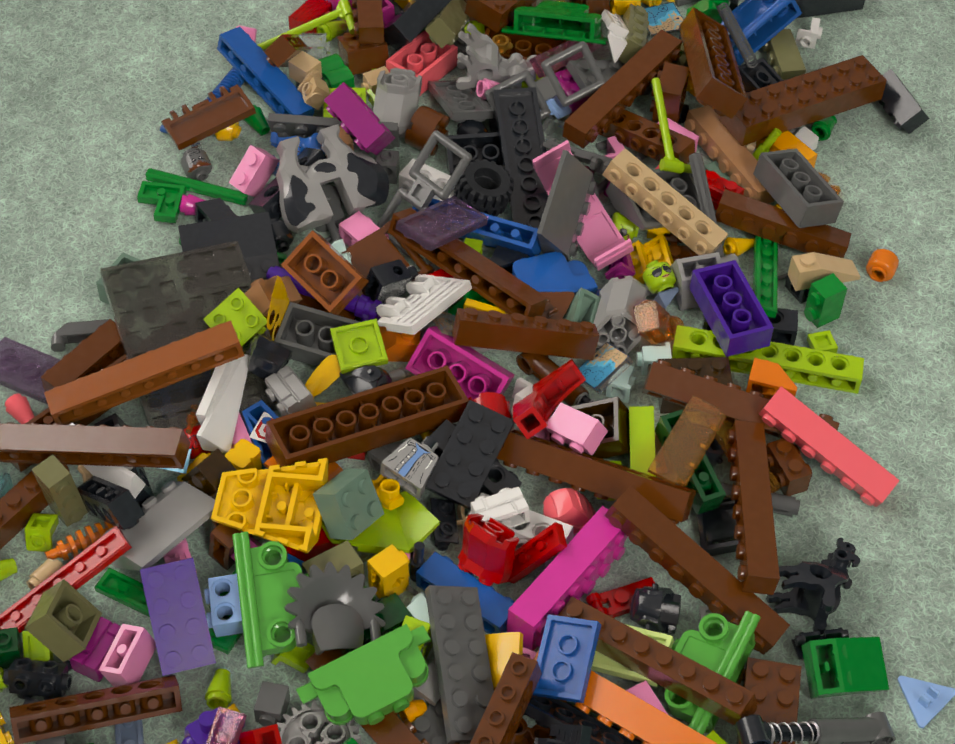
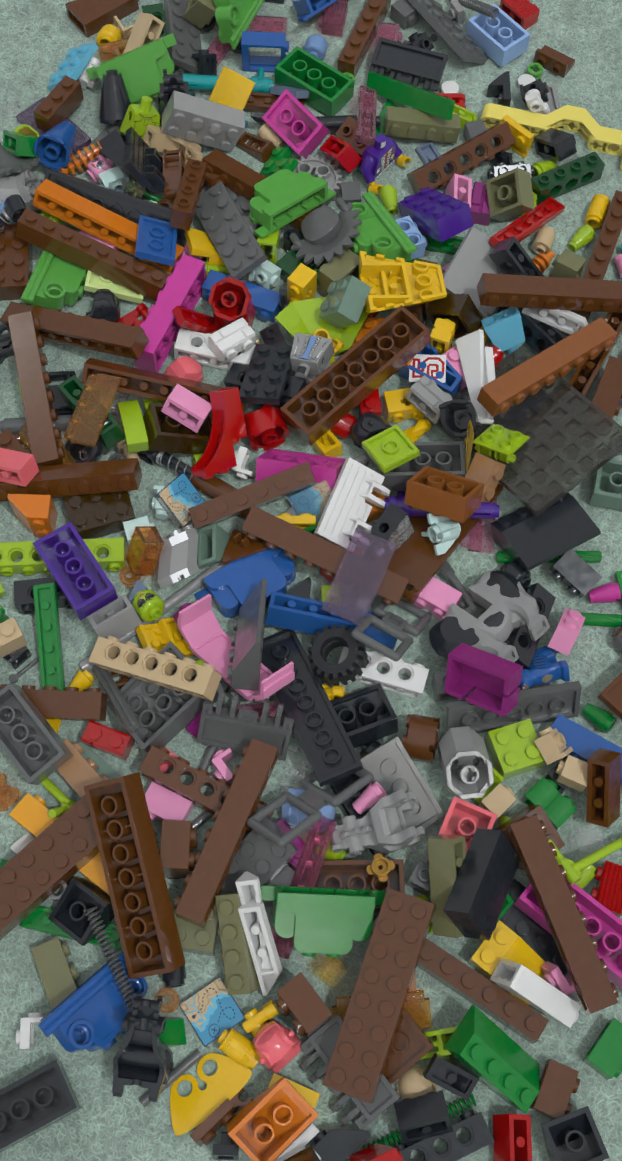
camera: 165 degrees right, 15 degrees up
clear orange hand [185,404,199,434] -> none
lime bar [652,78,692,174] -> none

